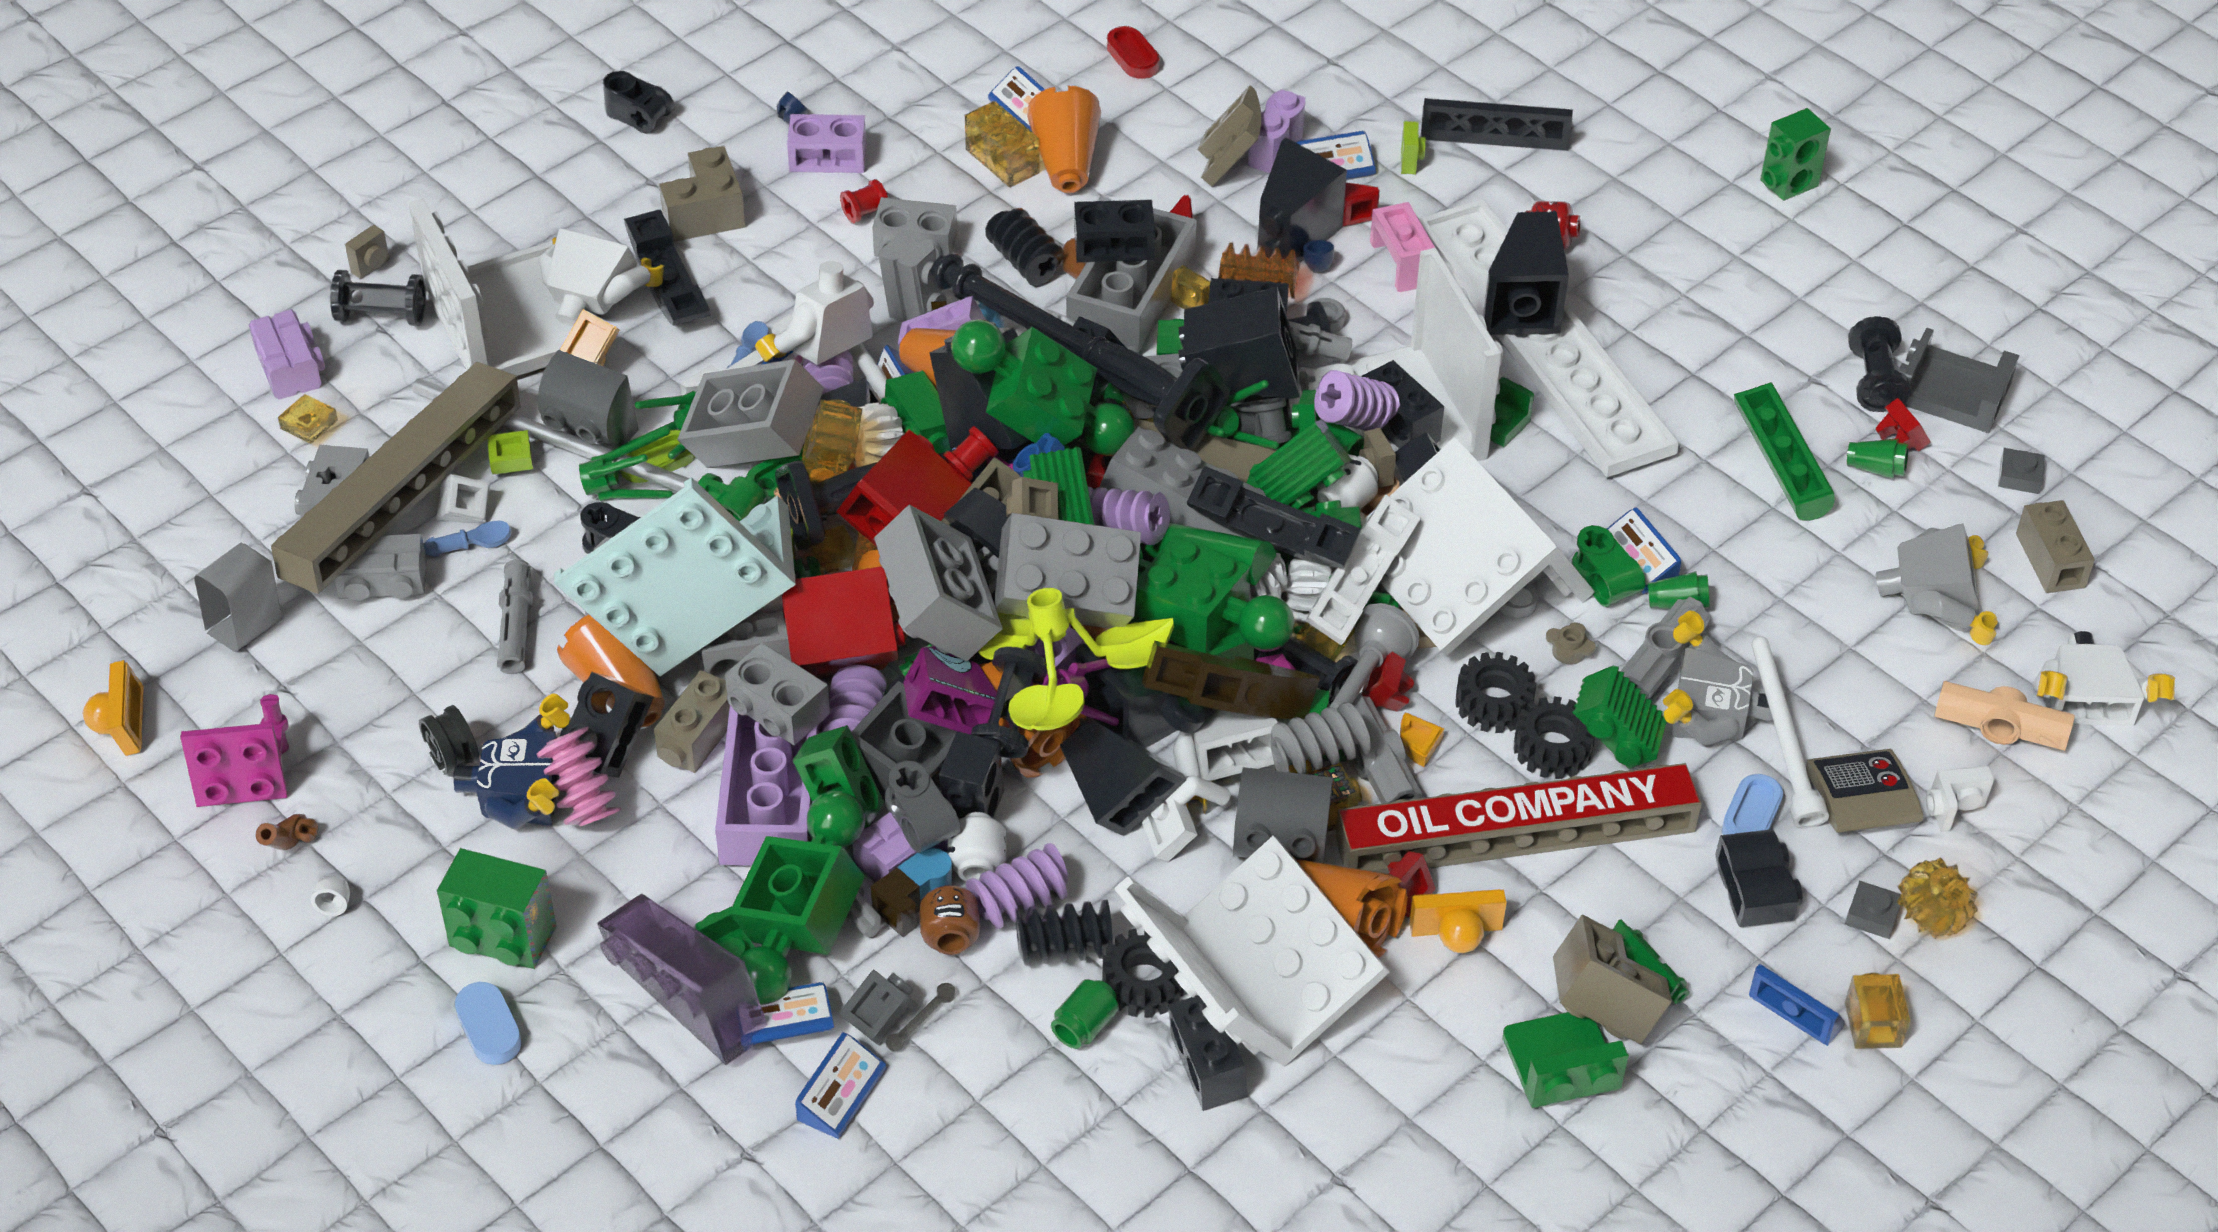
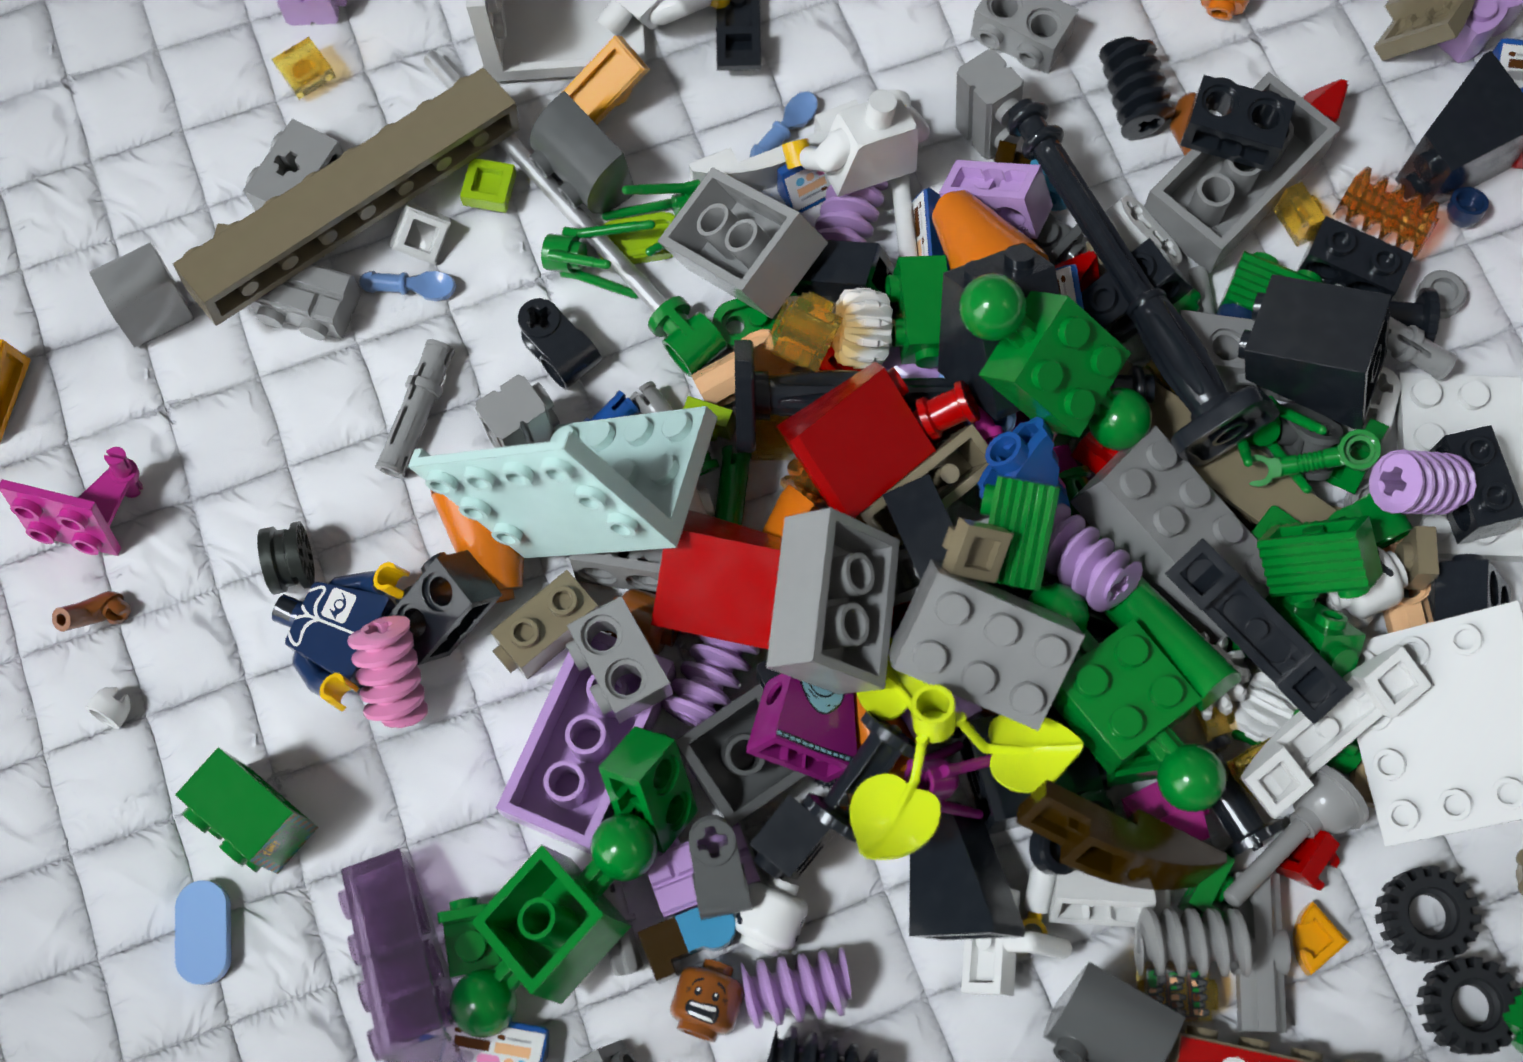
camera: 25 degrees right, 25 degrees up
none -> green brick [1249,429,1381,488]

